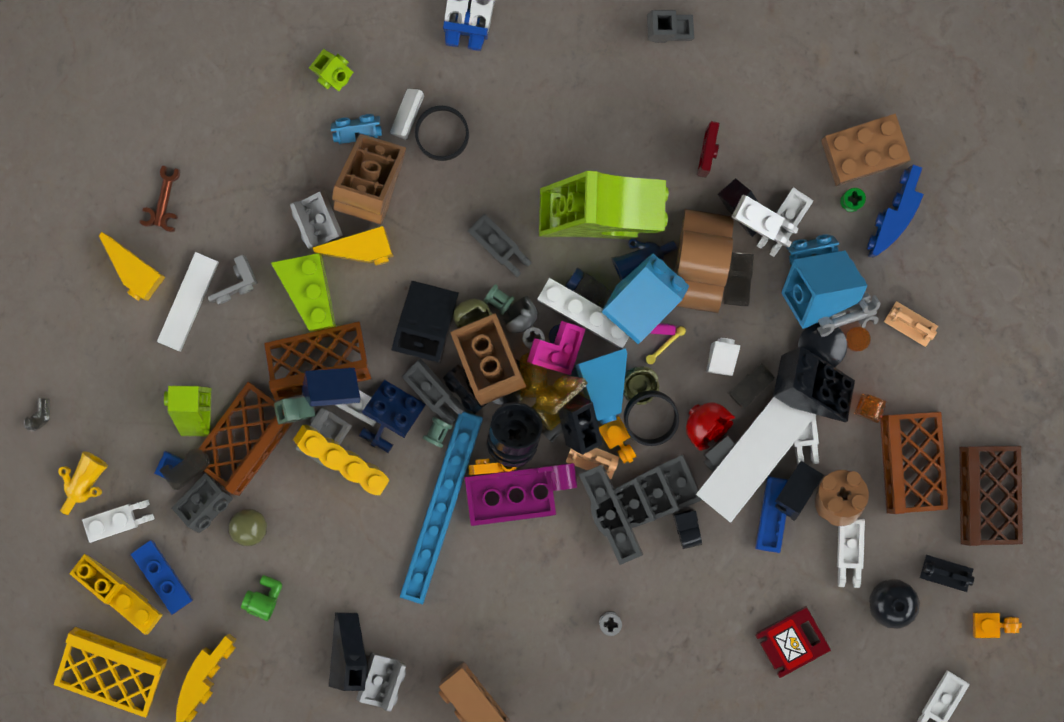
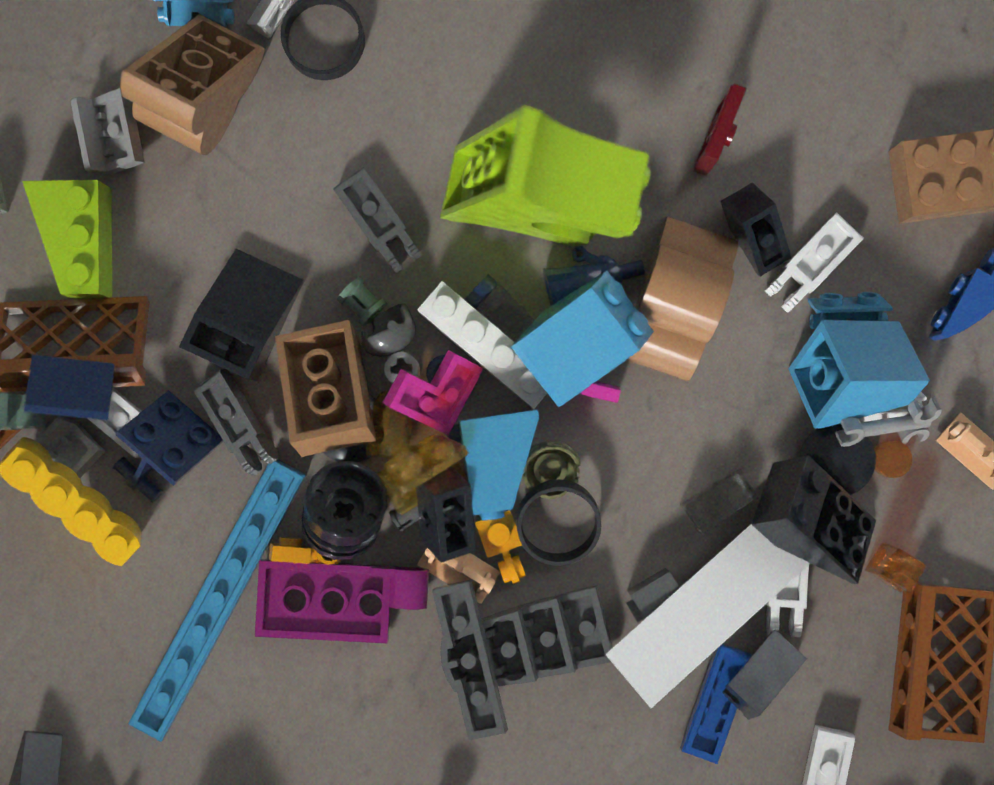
camera: 10 degrees right, 0 degrees up
yellow slope [313,226,393,266] -> none
sand green bush [423,416,453,448] -> none
black hinge [443,364,488,414] -> none
olive hair [453,299,492,328] -> none
light yellow hinge [646,326,686,364] -> none
black leg [673,510,702,549] -> none
red cylinder [686,402,735,451] -> none
white slope [706,338,740,376] -> none
clear smoke slope [724,252,754,306] -> none
white hinge [732,195,799,247] -> none
medium nougat brick [815,470,869,526] -> none
green bush [840,188,866,212] -> none

